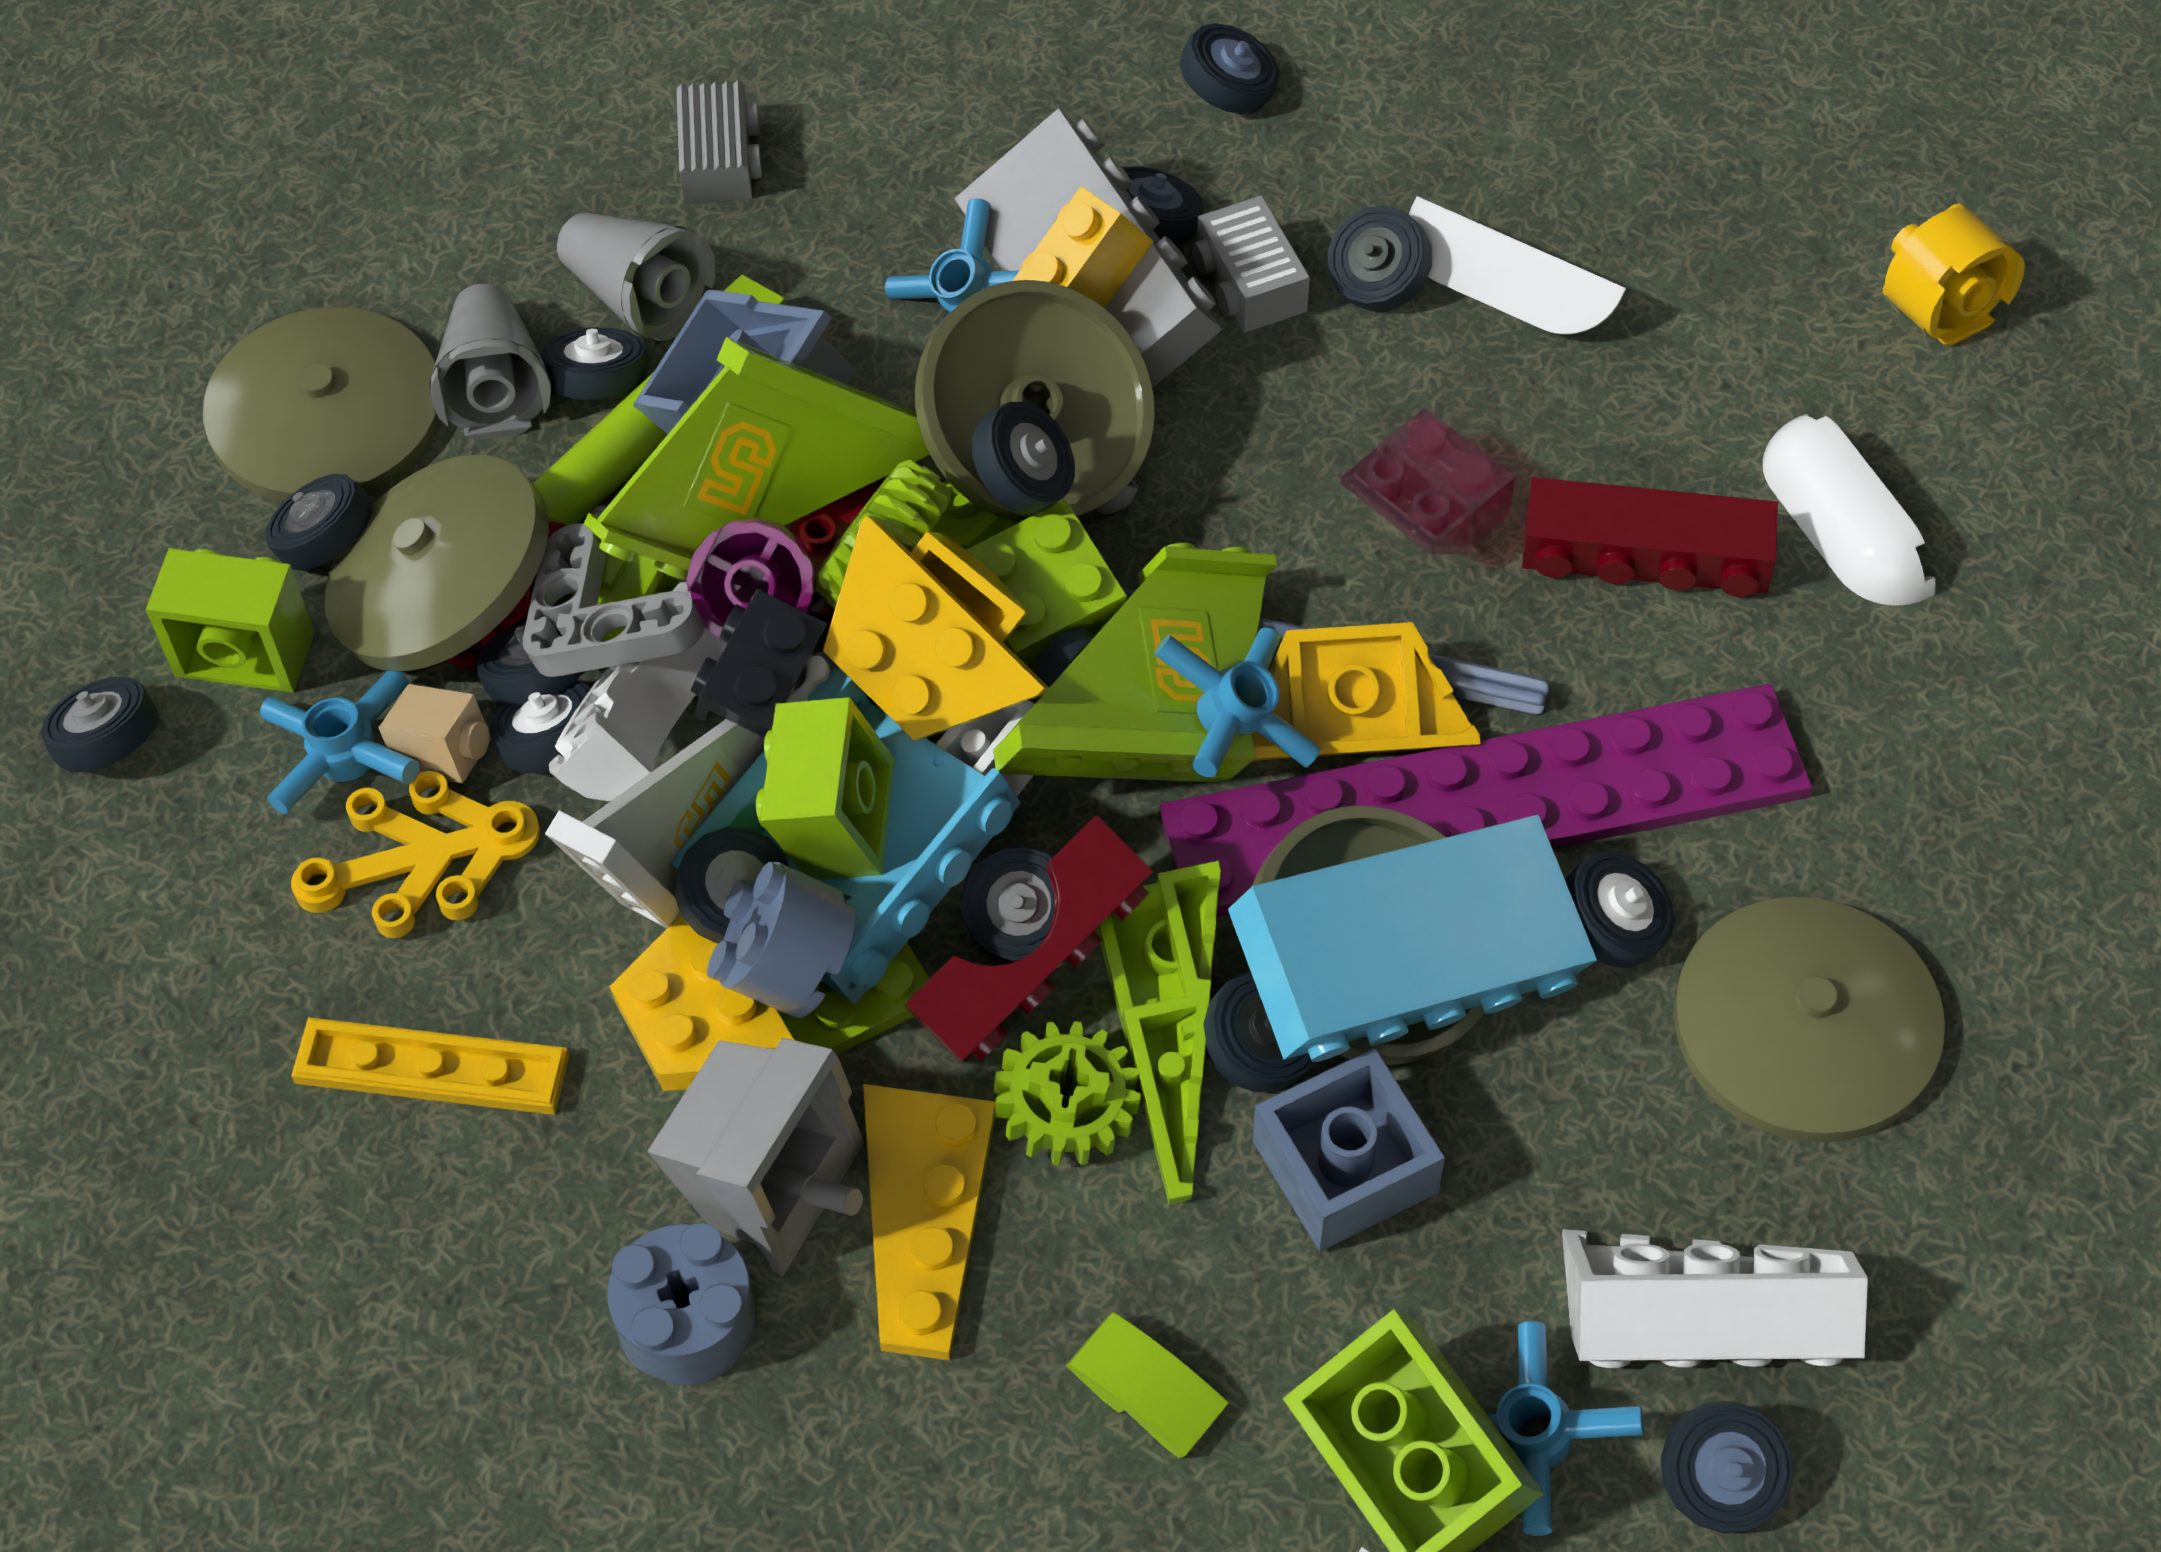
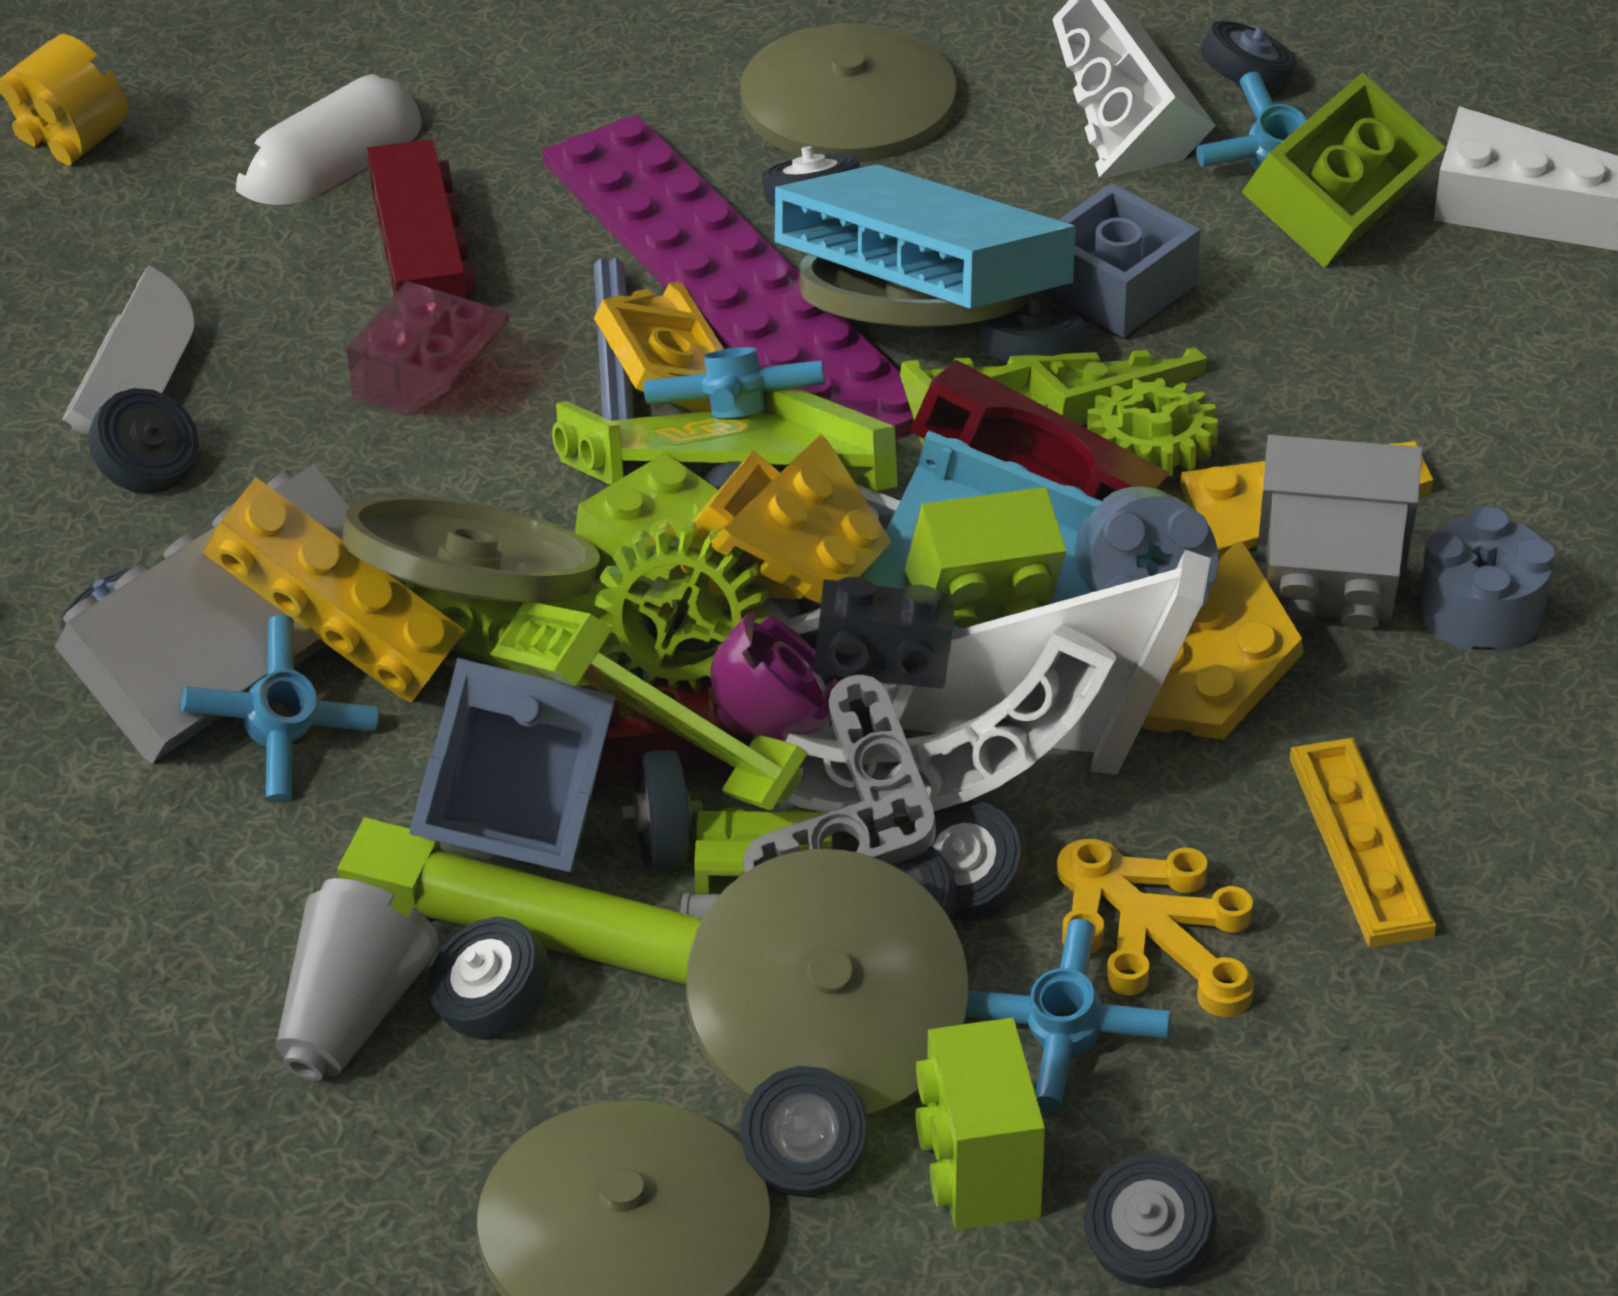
camera: 110 degrees left, 15 degrees down
tan brick [379,684,491,783] -> none
light grey cone [430,284,551,440] -> none
light grey brick [676,80,762,204] -> none
black wheel [972,402,1075,514] -> none
lime slope [1066,1312,1229,1458] -> none
light grey brick [1191,195,1310,333] -> none

